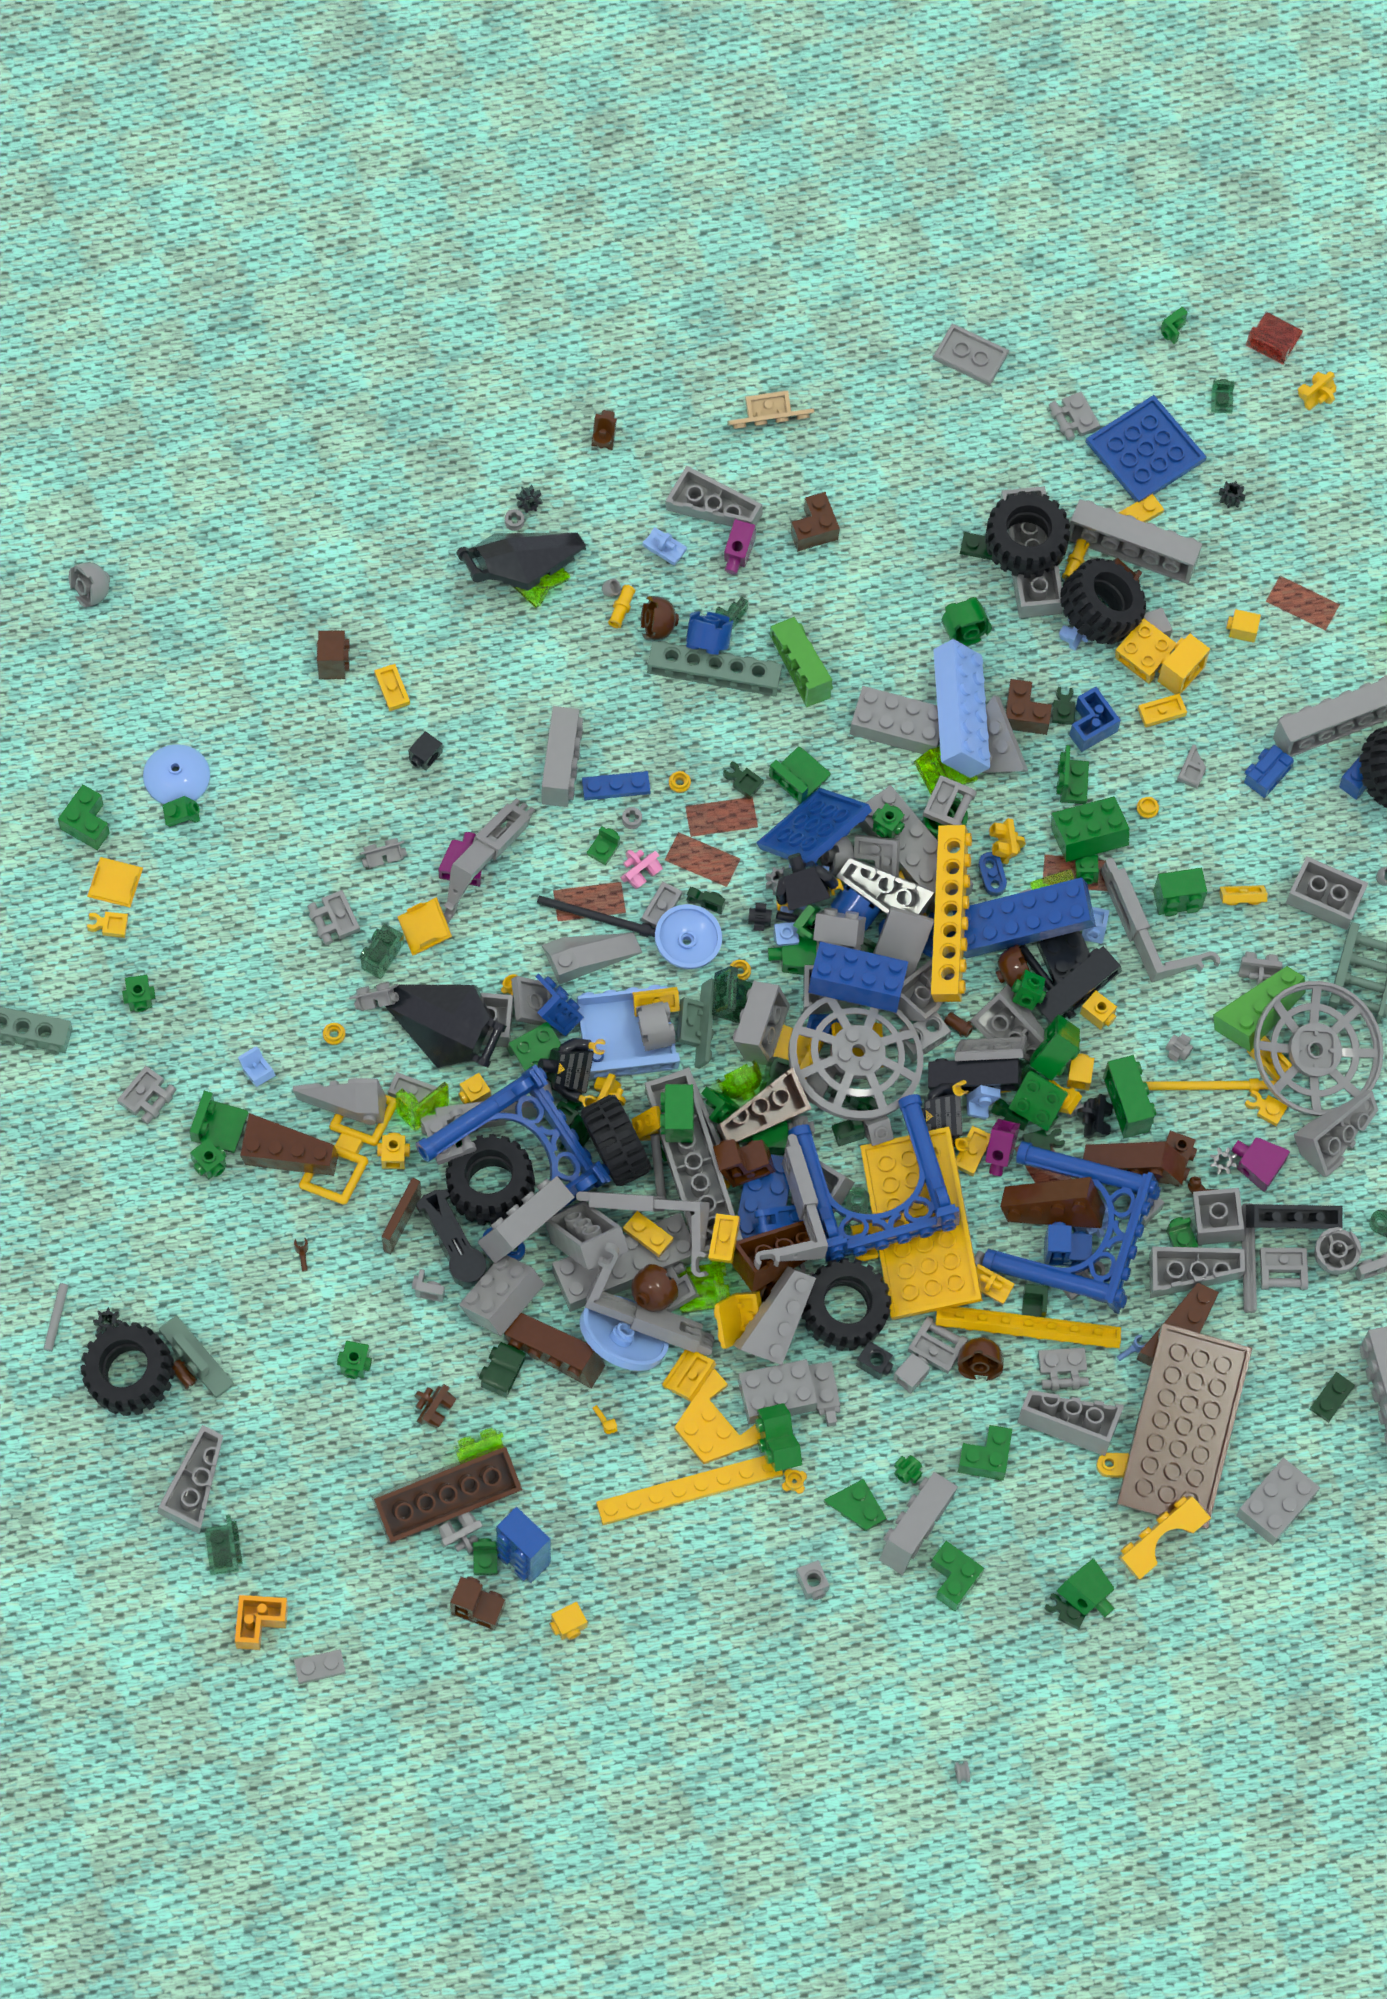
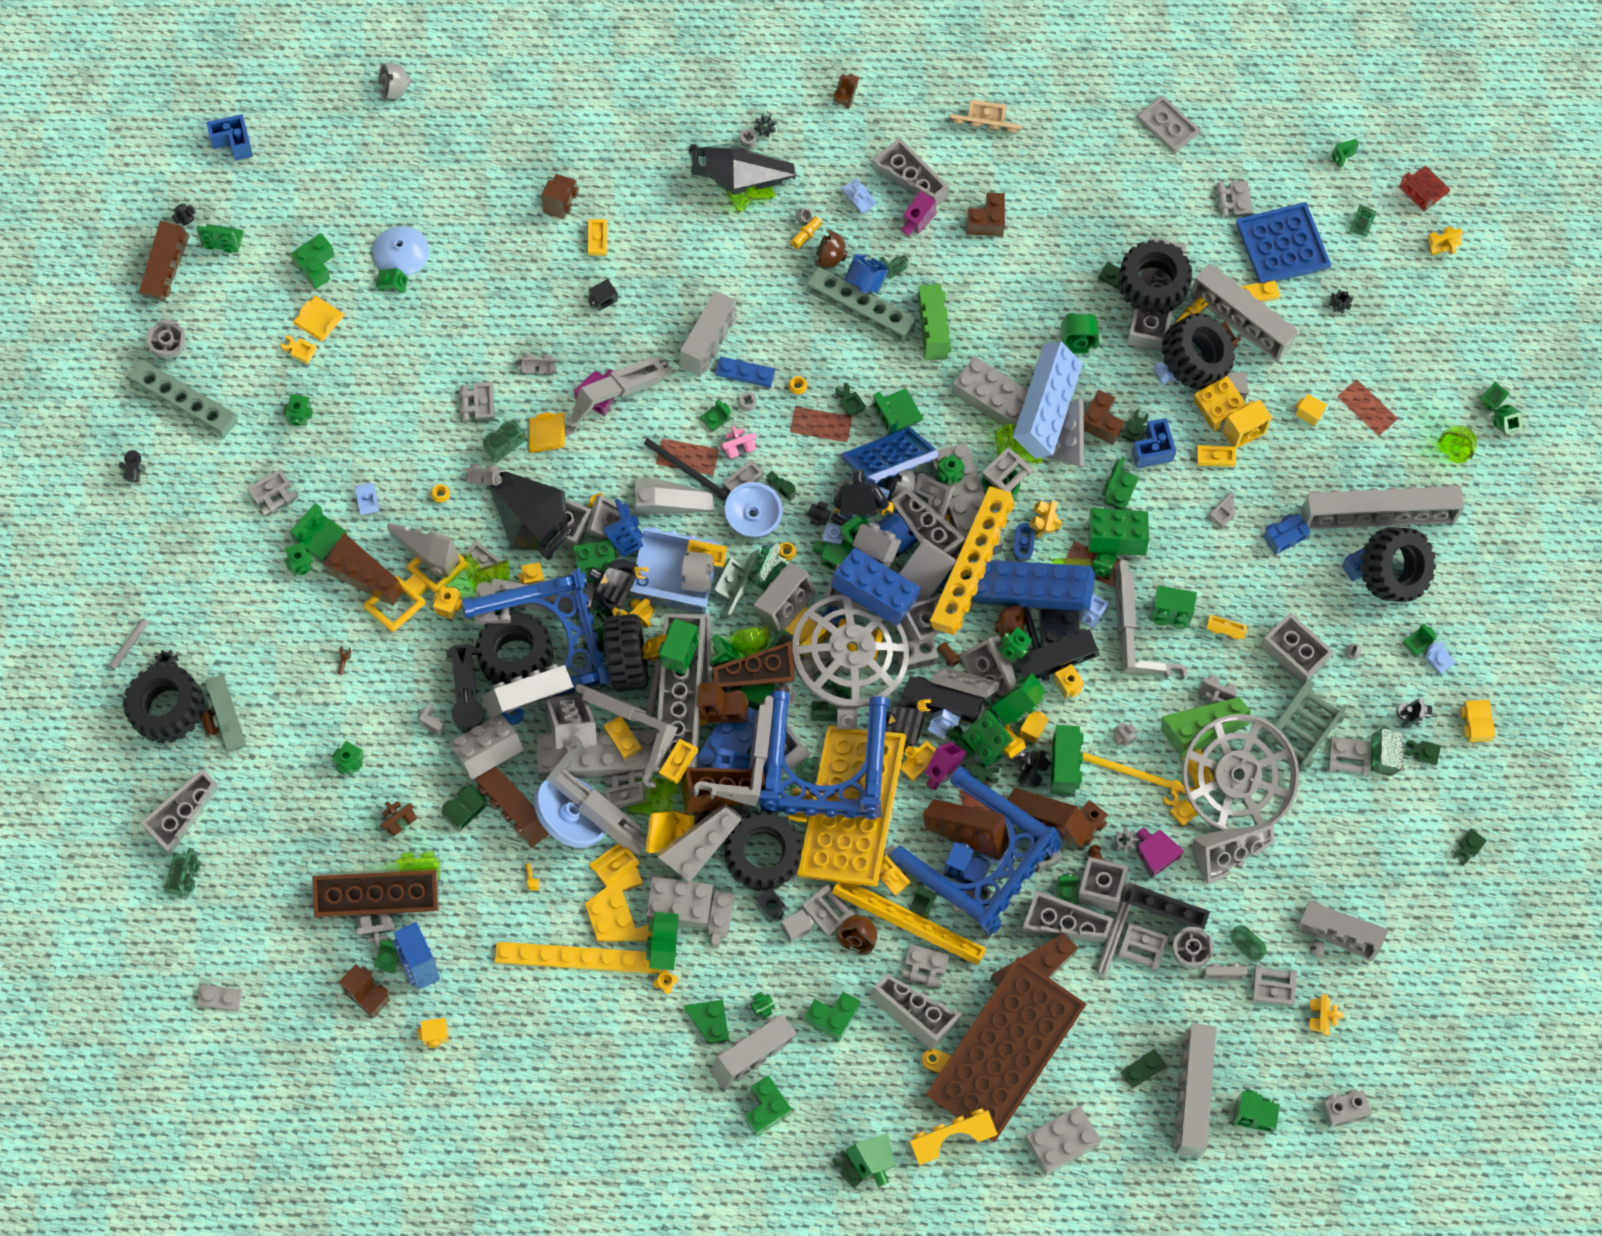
camera: 20 degrees right, 0 degrees up
light orange brick [235,1595,288,1650] -> none
reddish brown tile [382,1178,421,1255] -> none
reddish brown cylinder [631,1264,678,1312] -> none
clear red piece [665,832,741,887] -> none
light grey brick [796,1560,829,1600] -> none
medium blue hand [1117,1335,1146,1361] -> none
yellow plate [1137,797,1159,818] -> none

